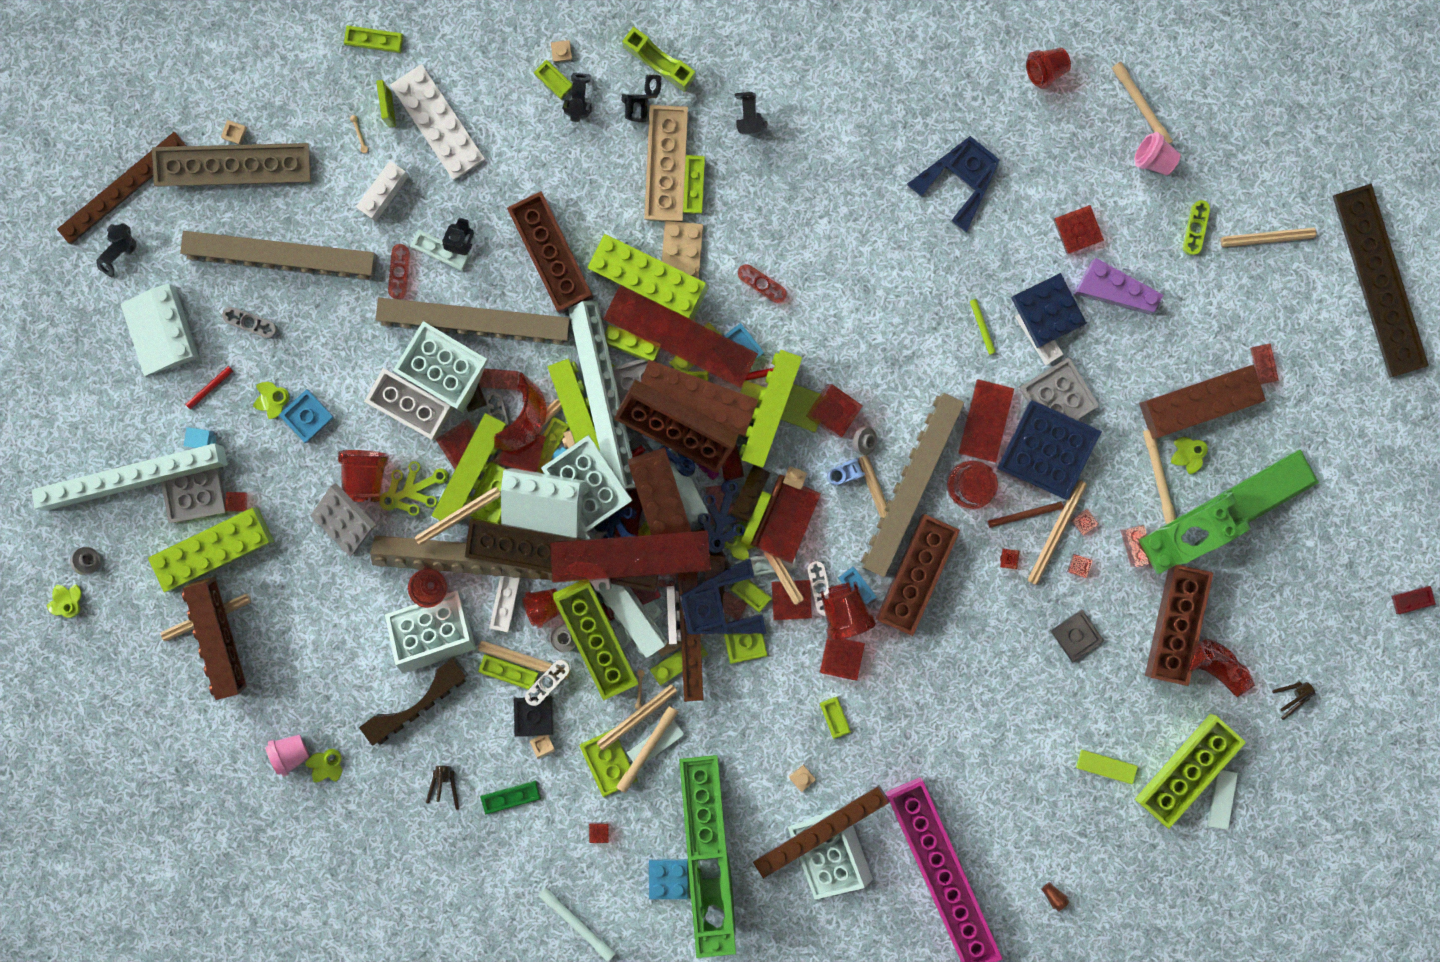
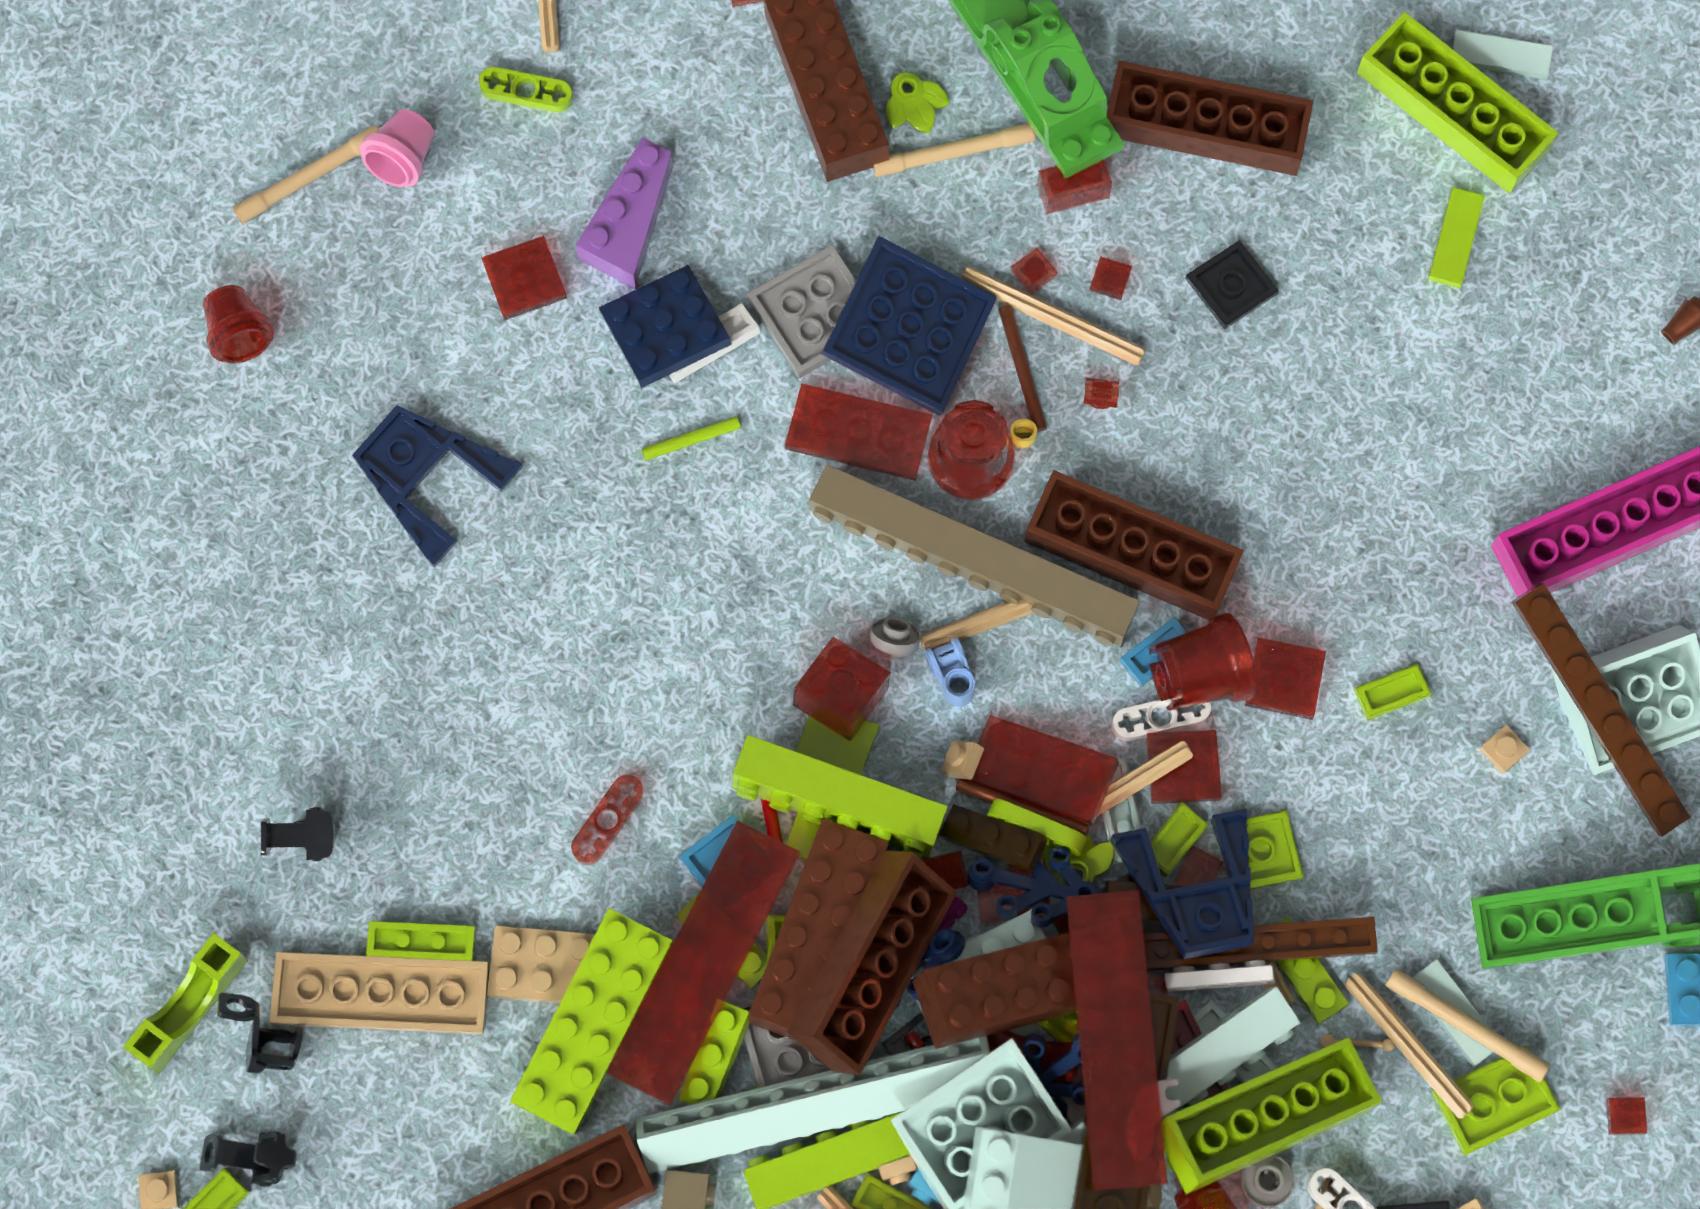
camera: 90 degrees left, 15 degrees down
clear red windscreen [1188,639,1255,697] -> none
none -> light yellow hinge [1010,419,1037,449]

